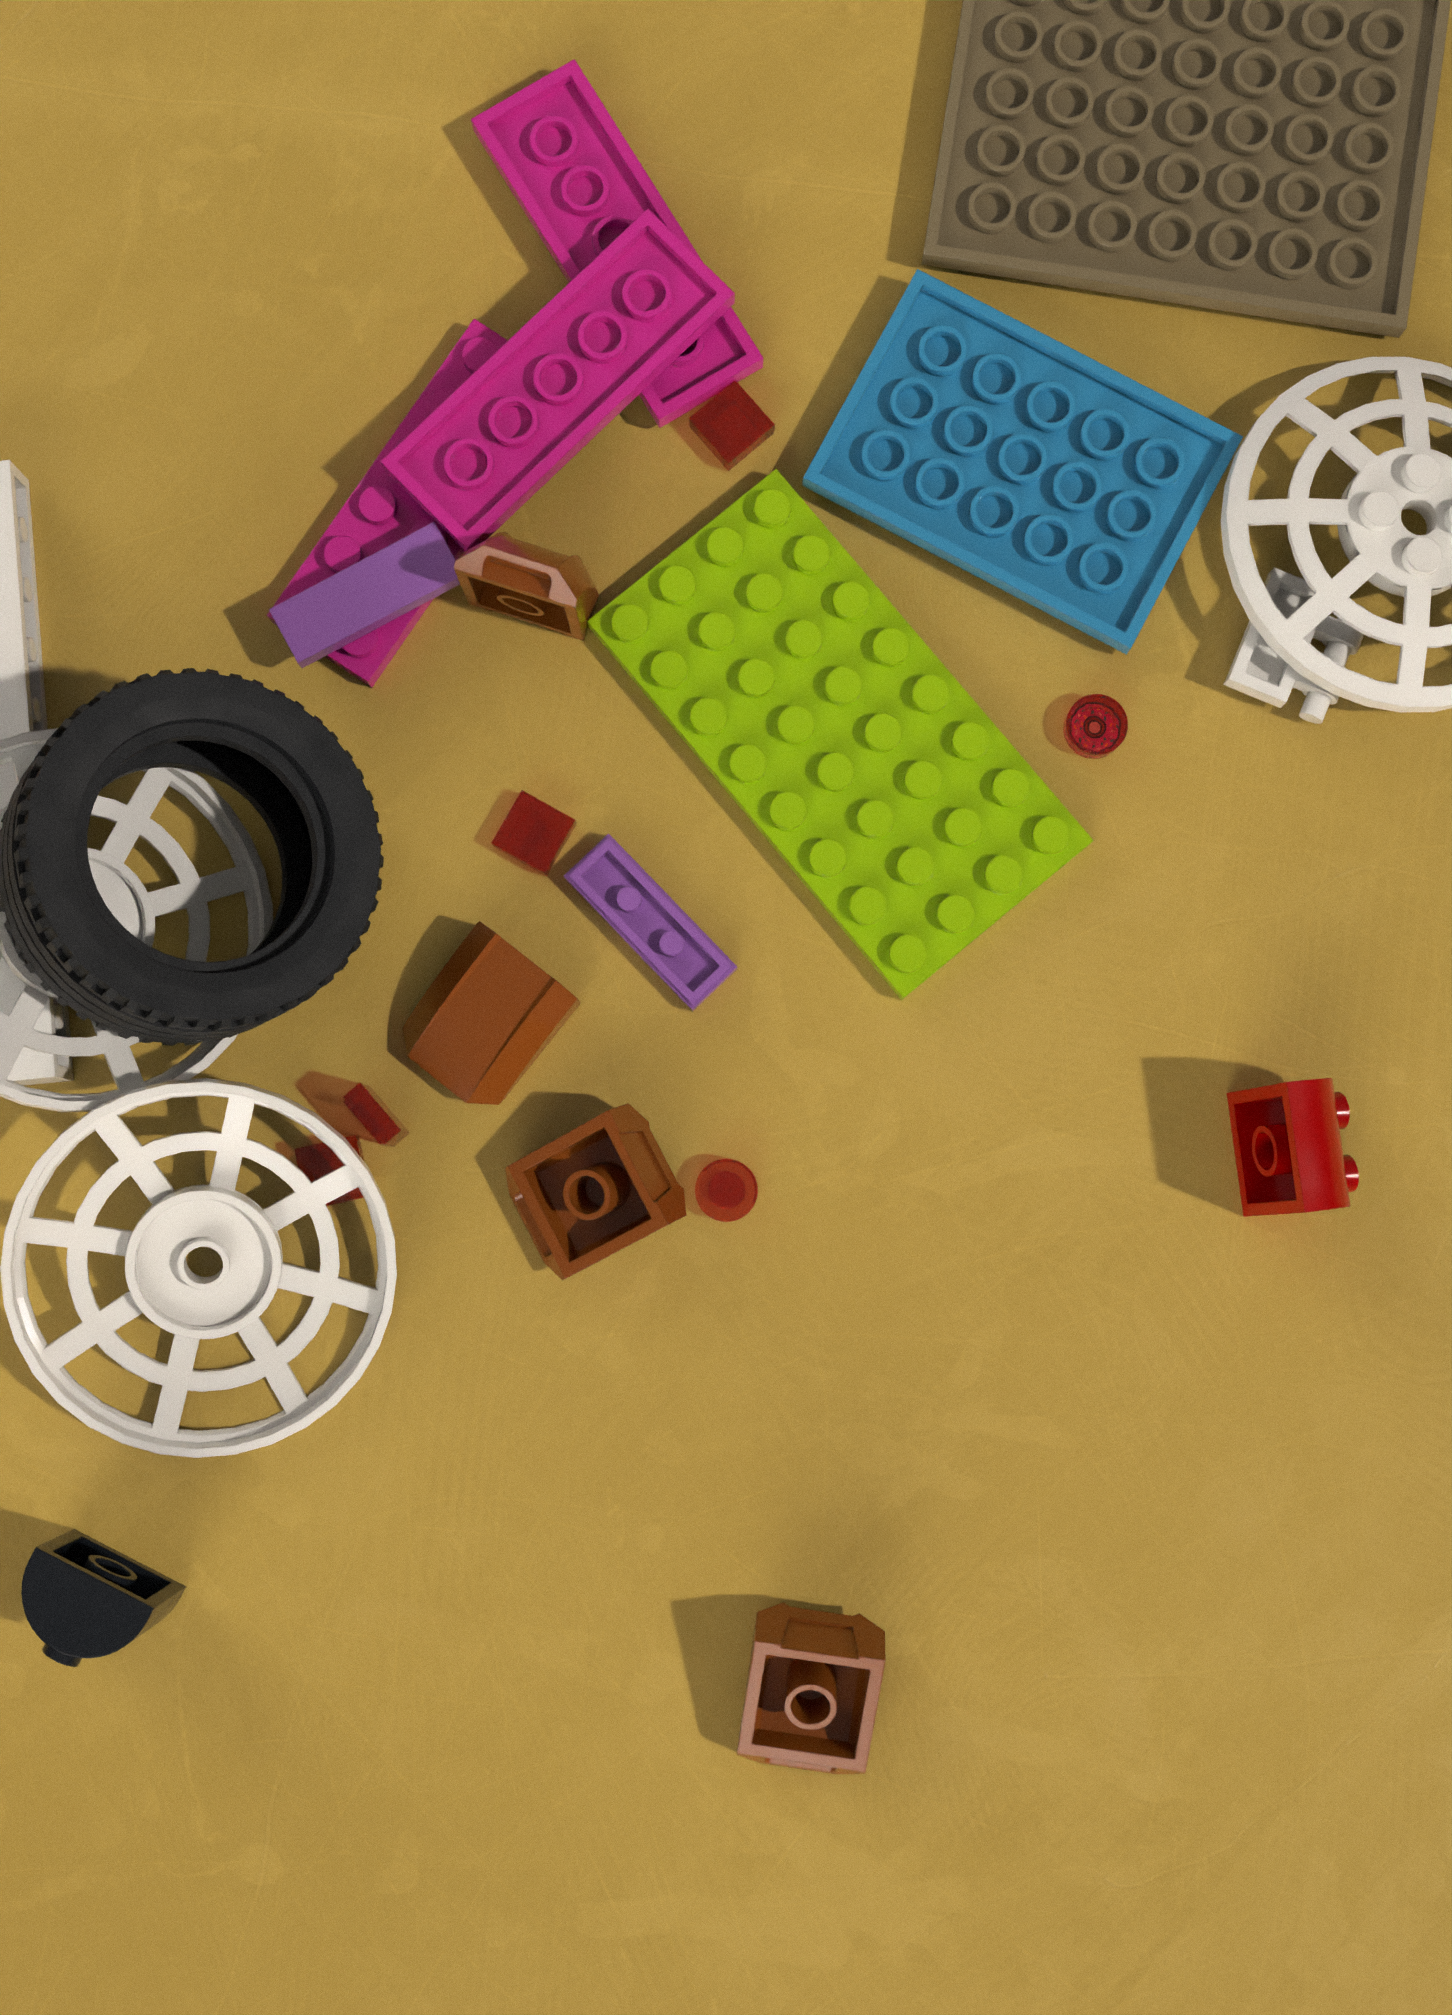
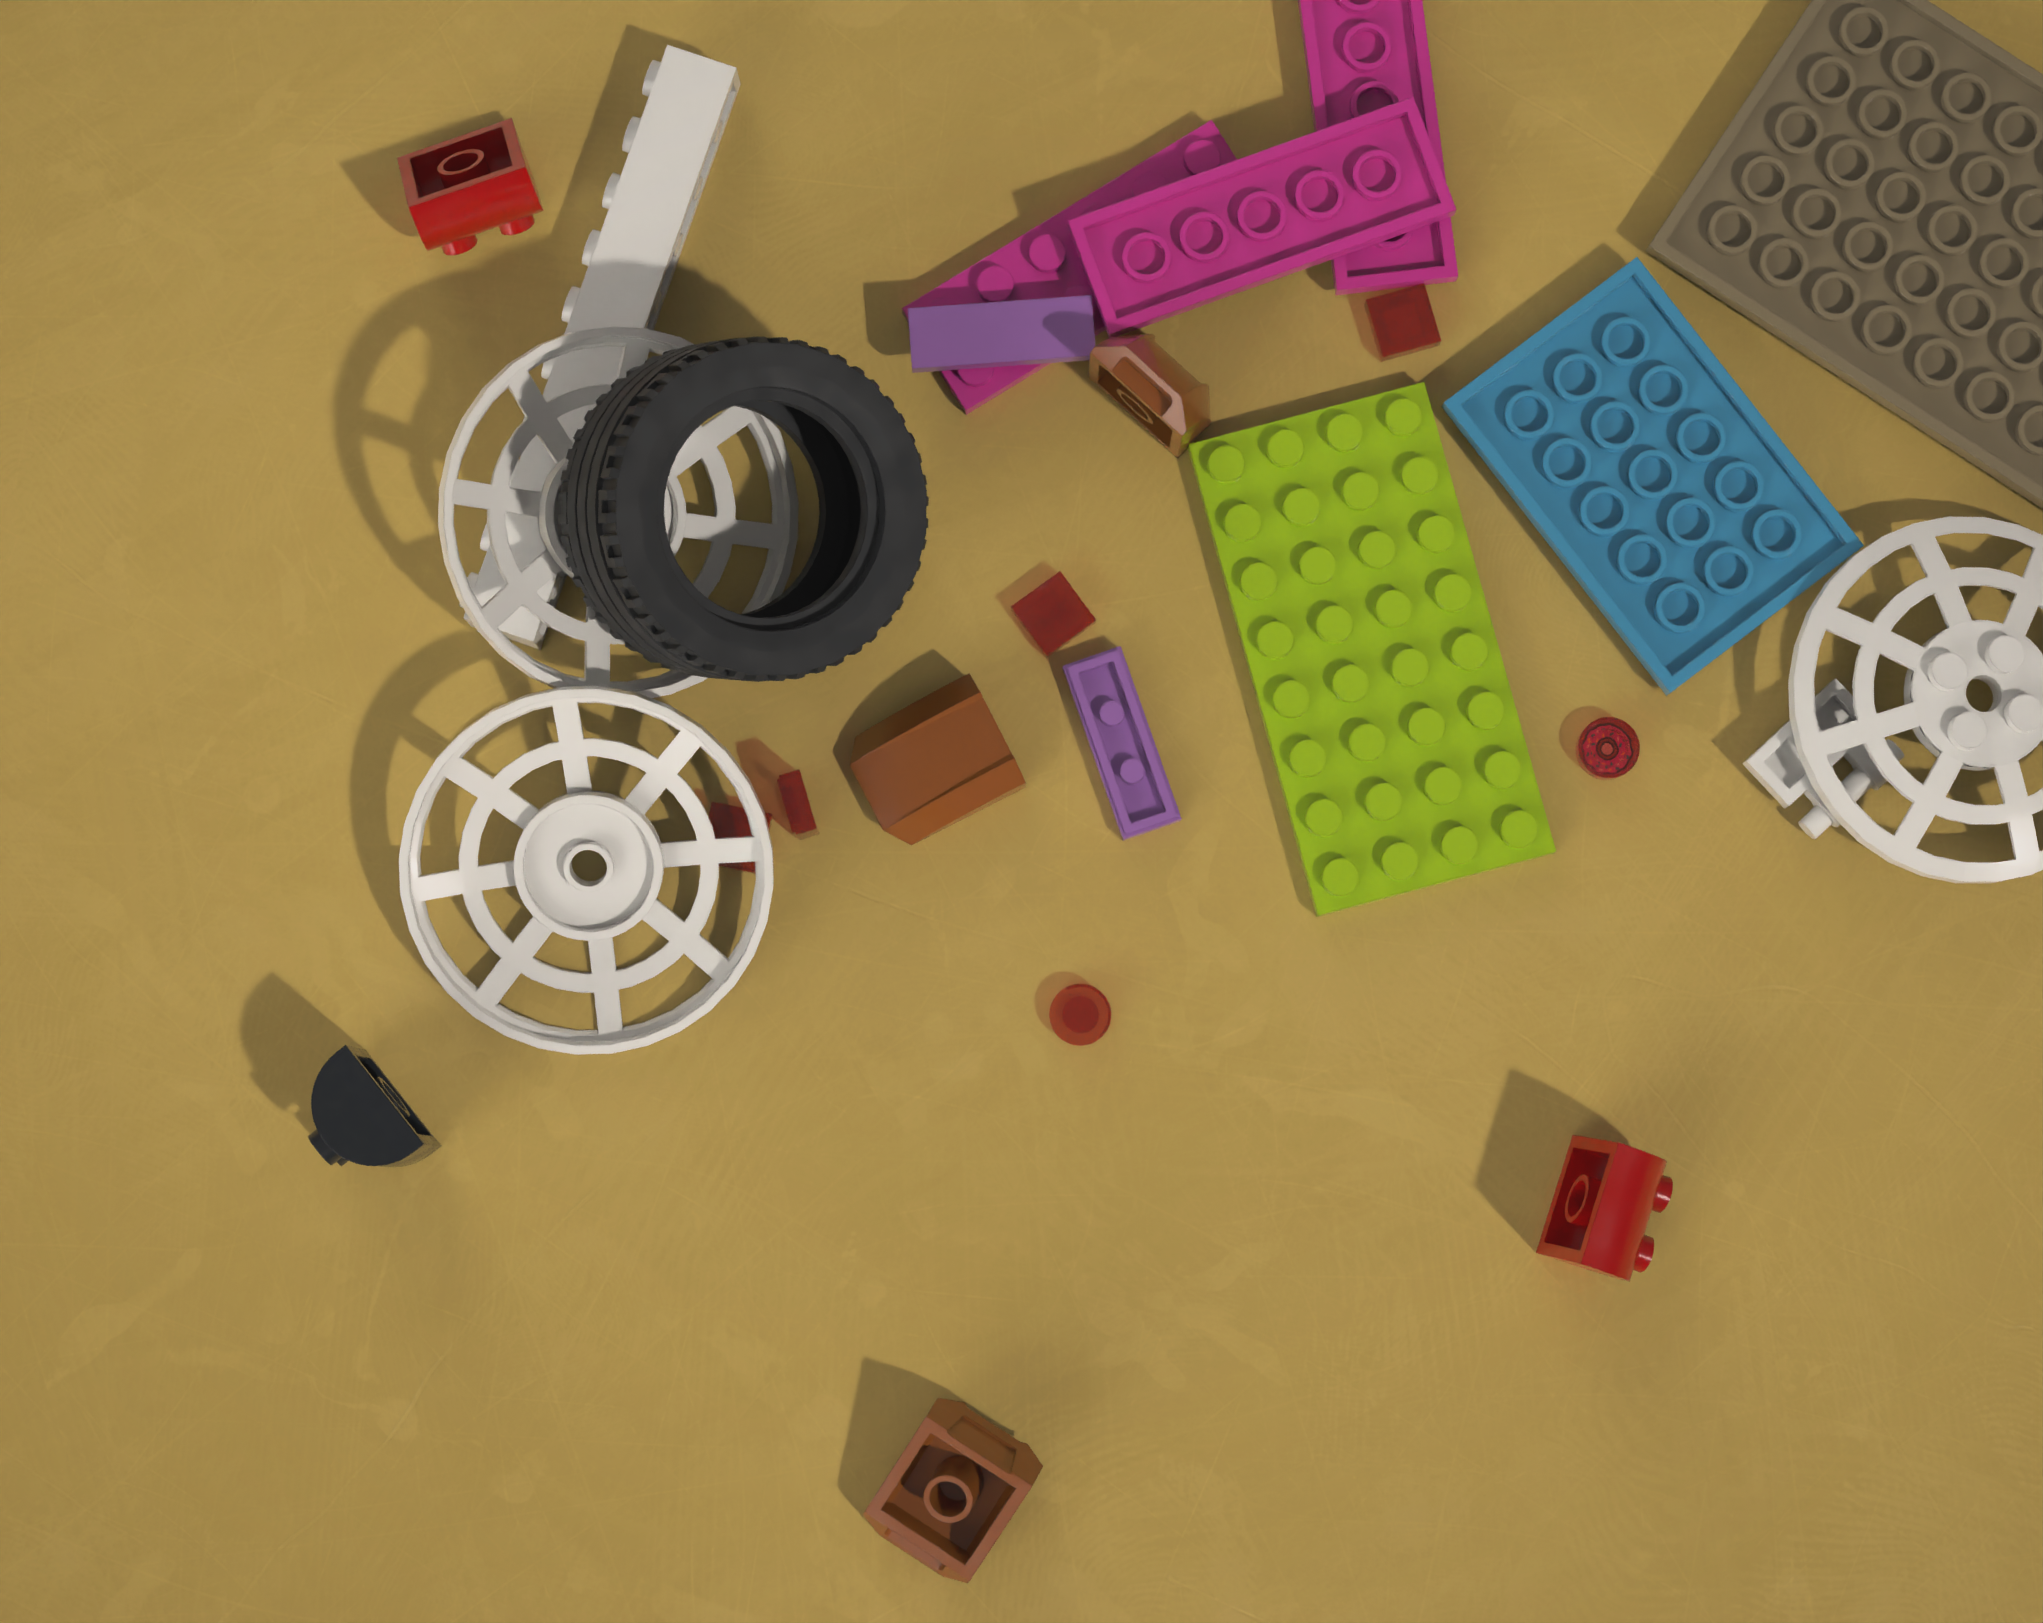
camera: 25 degrees right, 0 degrees up
dark orange slope [505,1103,687,1281] -> none

